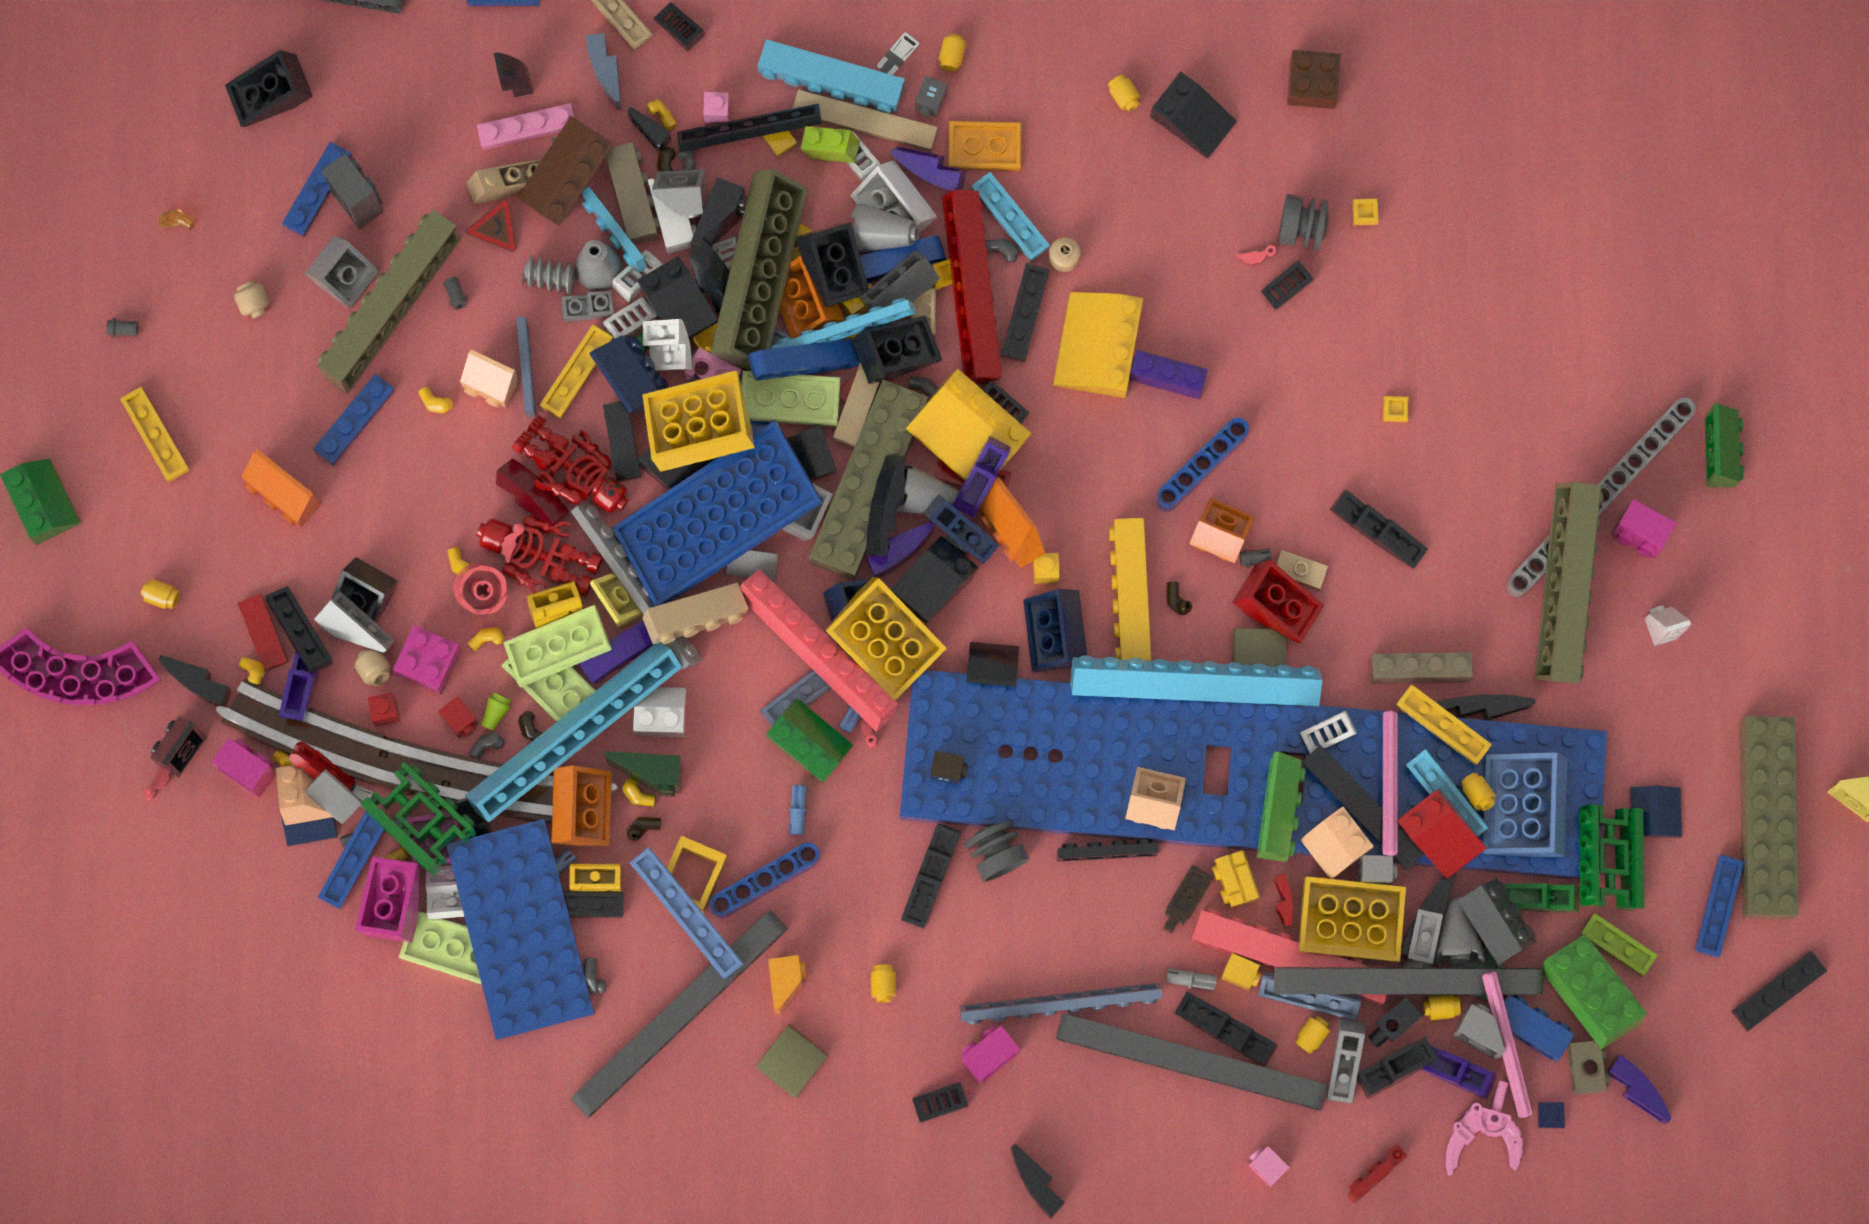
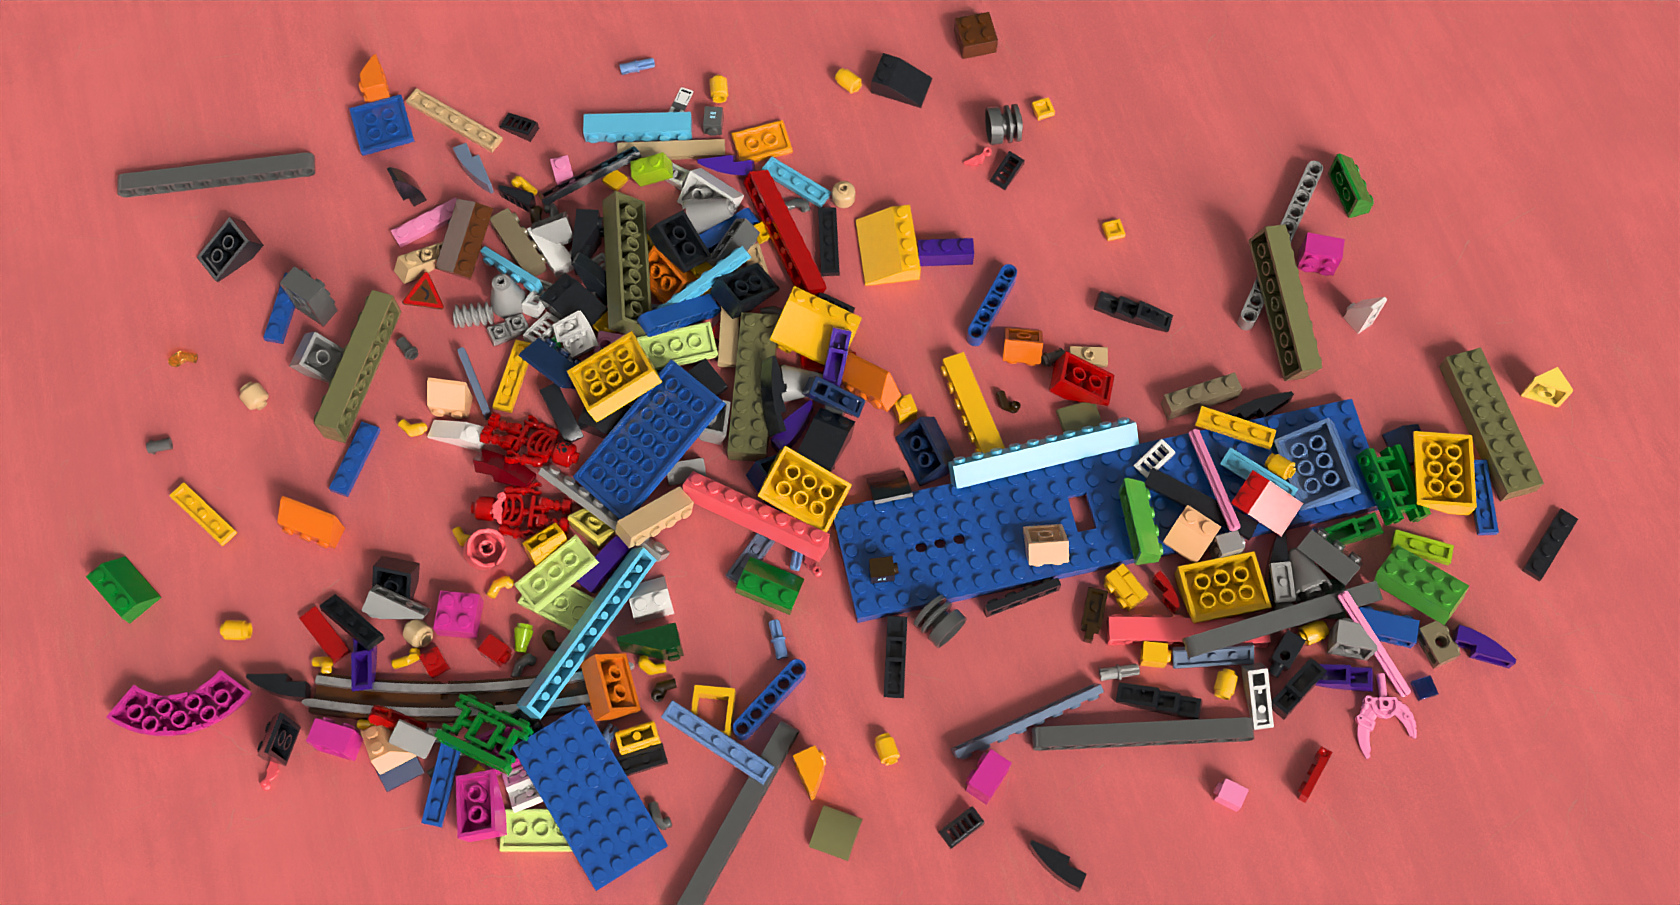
camera: 15 degrees left, 10 degrees down
none -> yellow arm [392,648,421,669]
none -> white slope [427,420,485,452]
none -> yellow slope [1413,431,1477,515]

